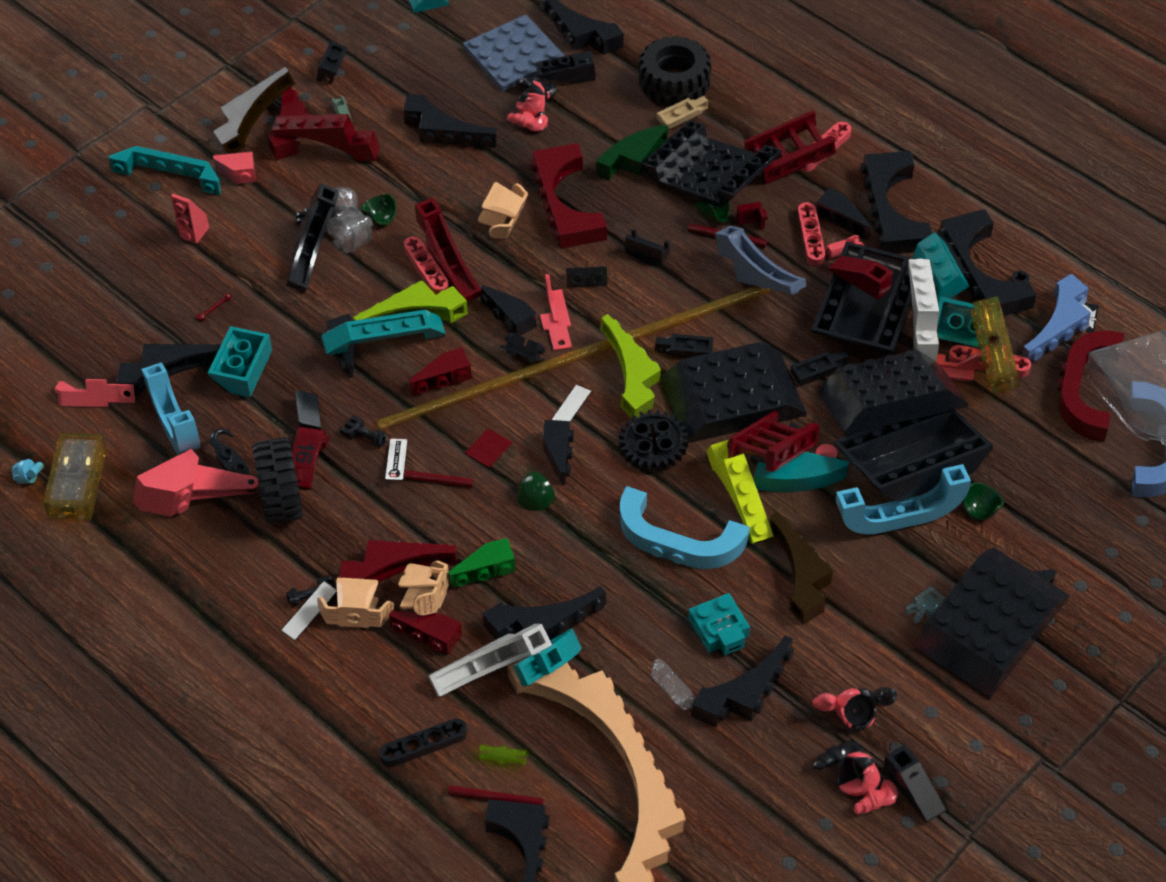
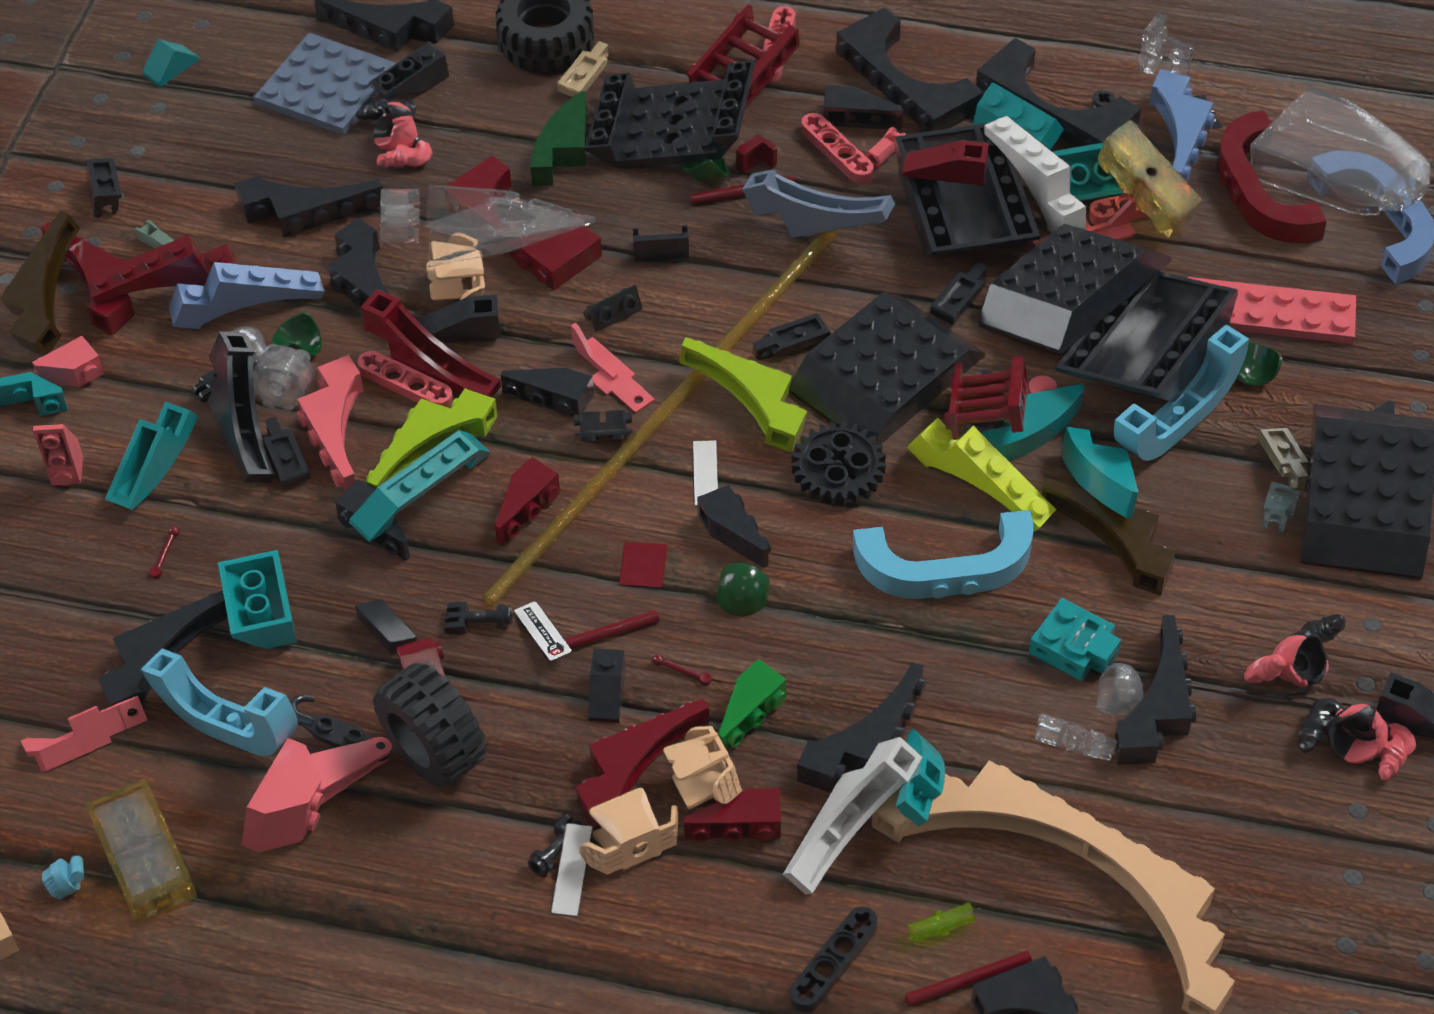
camera: 30 degrees left, 0 degrees up
none -> teal slope [105,402,199,510]
none -> medium blue arch [168,262,324,329]
none -> black hinge [263,416,311,488]
none -> coral arch [296,355,364,492]
none -> black arch [328,217,391,306]
none -> clear brick [381,189,419,244]
none -> black slope [416,295,501,342]
none -> clear windscreen [426,185,596,267]
none -> black slope [588,649,626,723]
none -> dark red hinge [652,654,712,686]
none -> teal slope [1060,427,1139,518]
none -> clear hair [1095,663,1143,717]
none -> clear bracket [1138,13,1193,77]
none -> coral plate [1188,277,1356,344]
none -> dark tan hinge [1257,428,1309,491]

